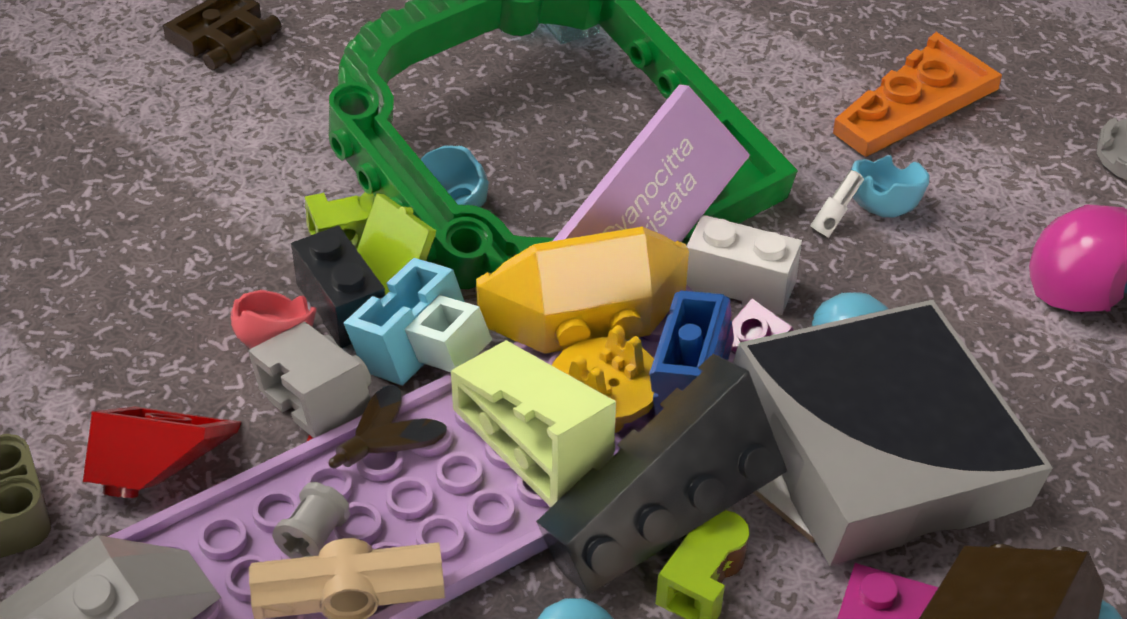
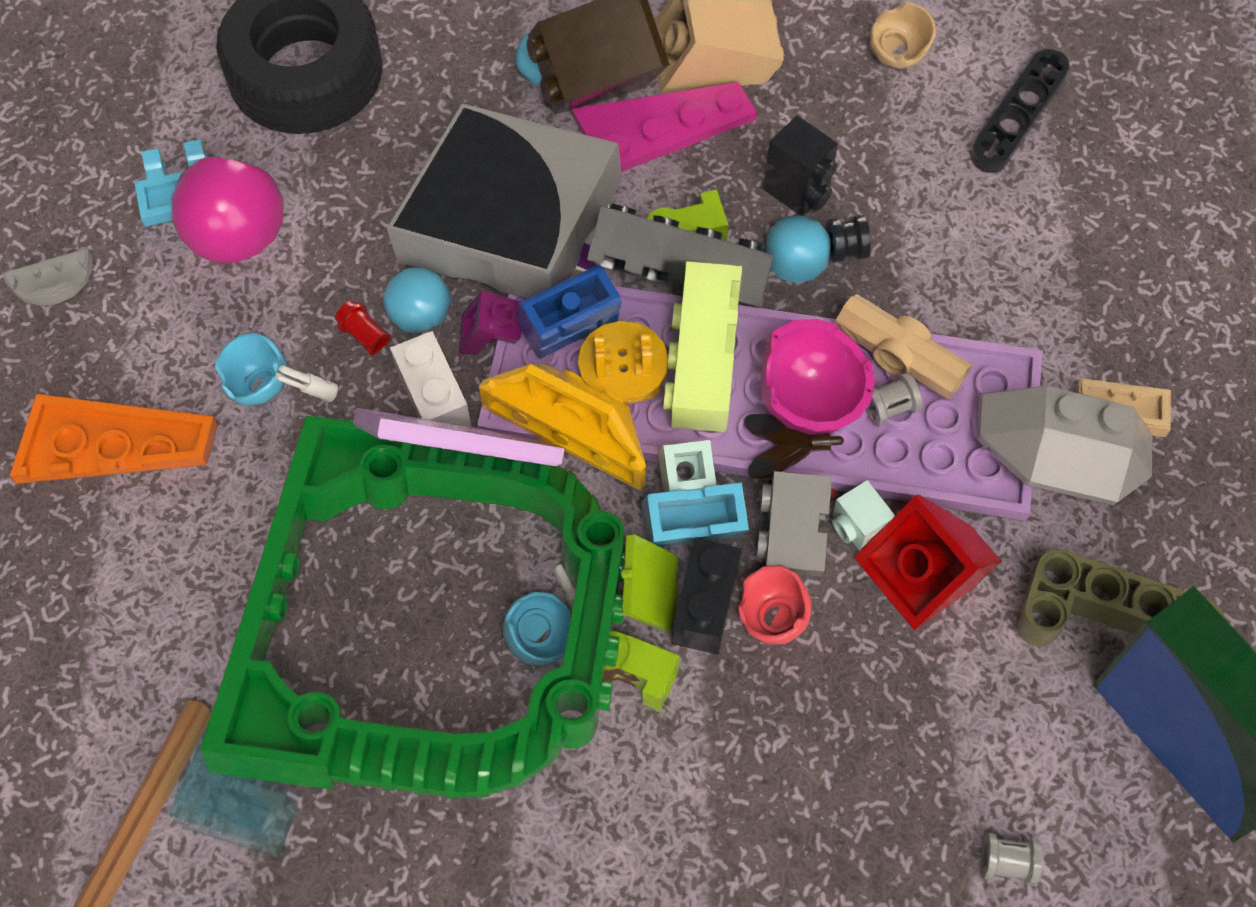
camera: 135 degrees left, 20 degrees up
none -> red pin [335,301,391,356]
none -> dark pink cylinder [761,318,875,435]
none -> light aqua plate [832,480,895,551]

